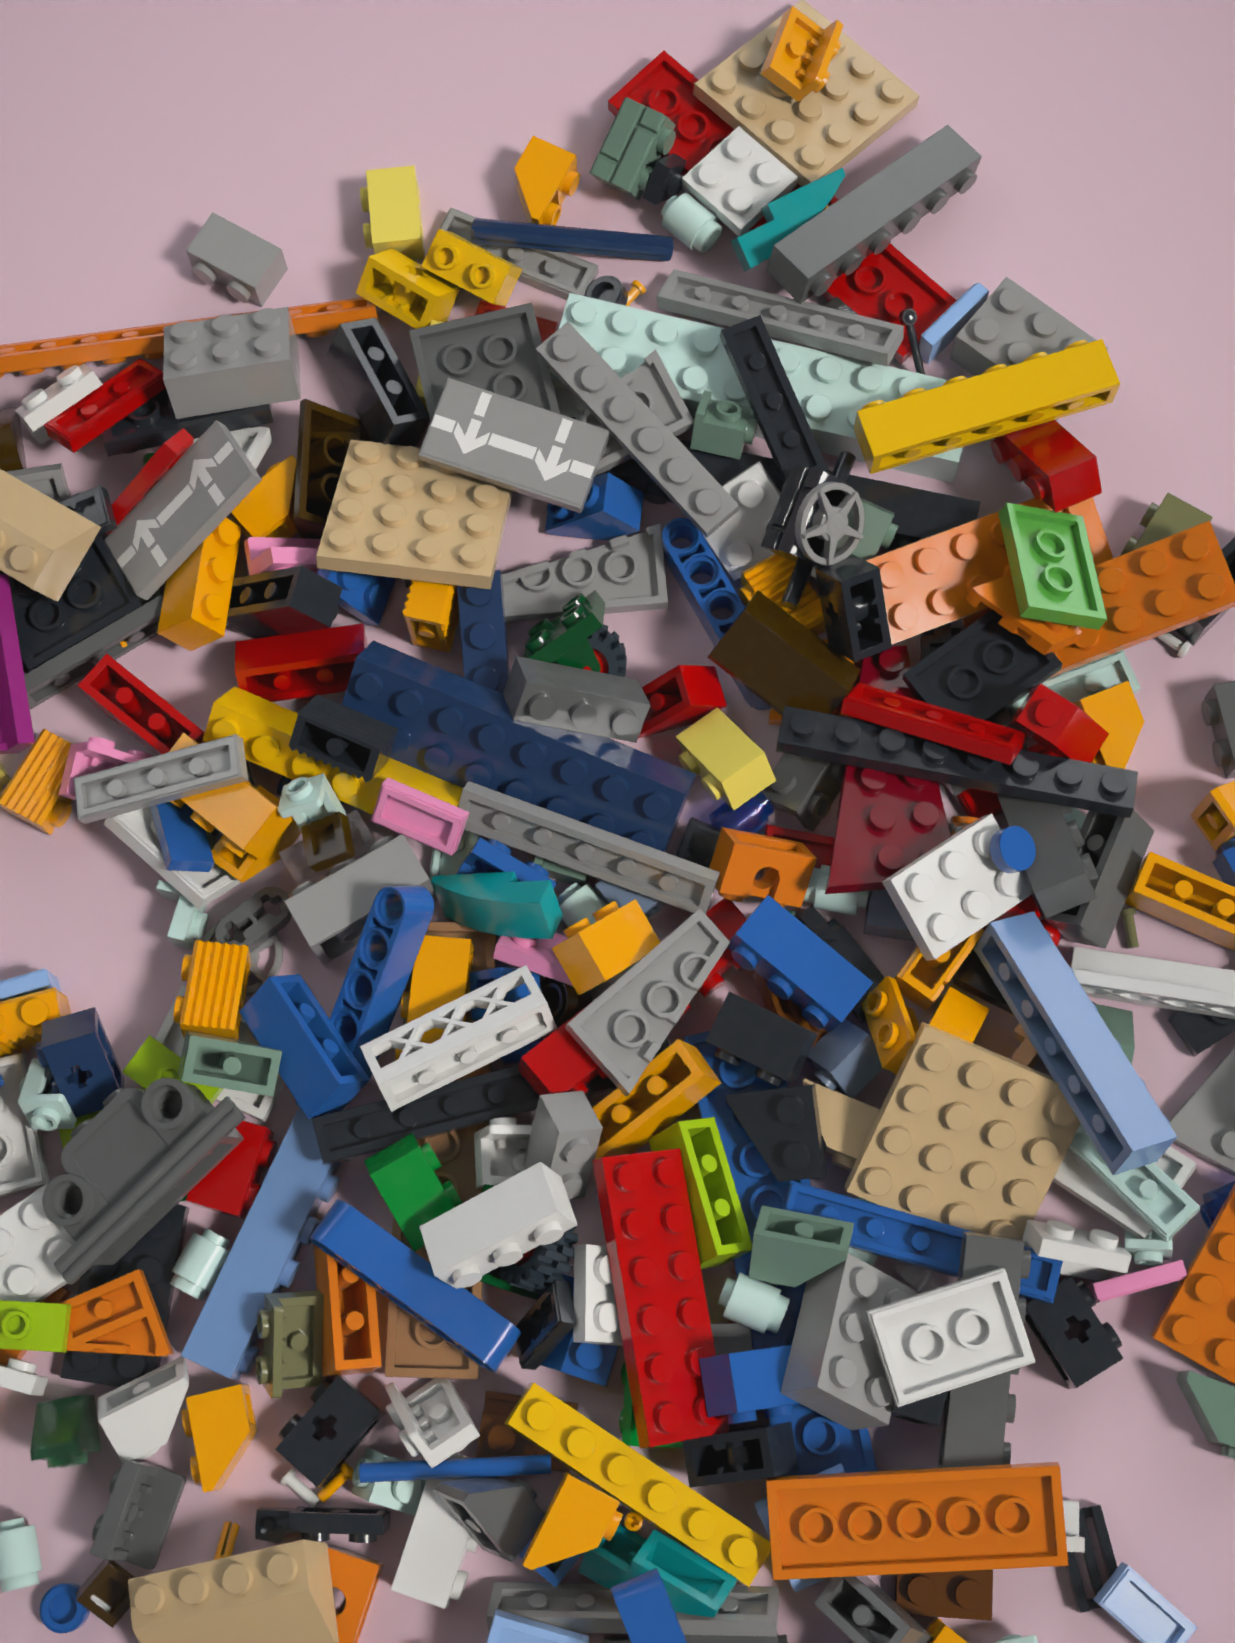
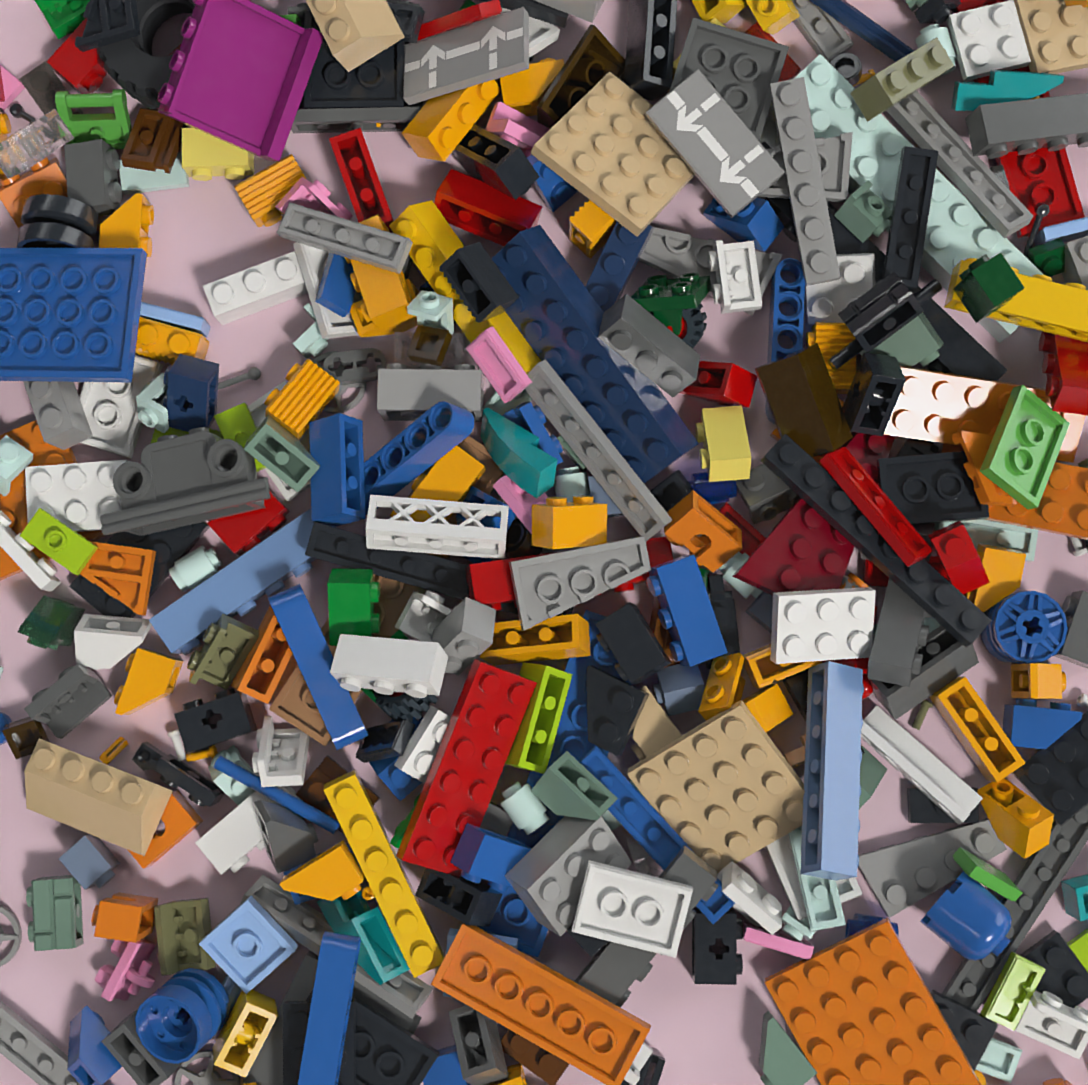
camera: 30 degrees right, 10 degrees up
light grey wheel [795,482,865,565] -> none
blue tile [990,826,1036,873] -> none
none -> white brick [203,251,308,325]
none -> dark grey hinge [218,367,261,390]
none -> white bracket [708,240,763,314]
none -> olive brick [850,37,954,122]
none -> dark green brick [953,252,1025,323]
none -> blue wheel [981,591,1068,664]
none -> dark green plate [1028,238,1065,277]

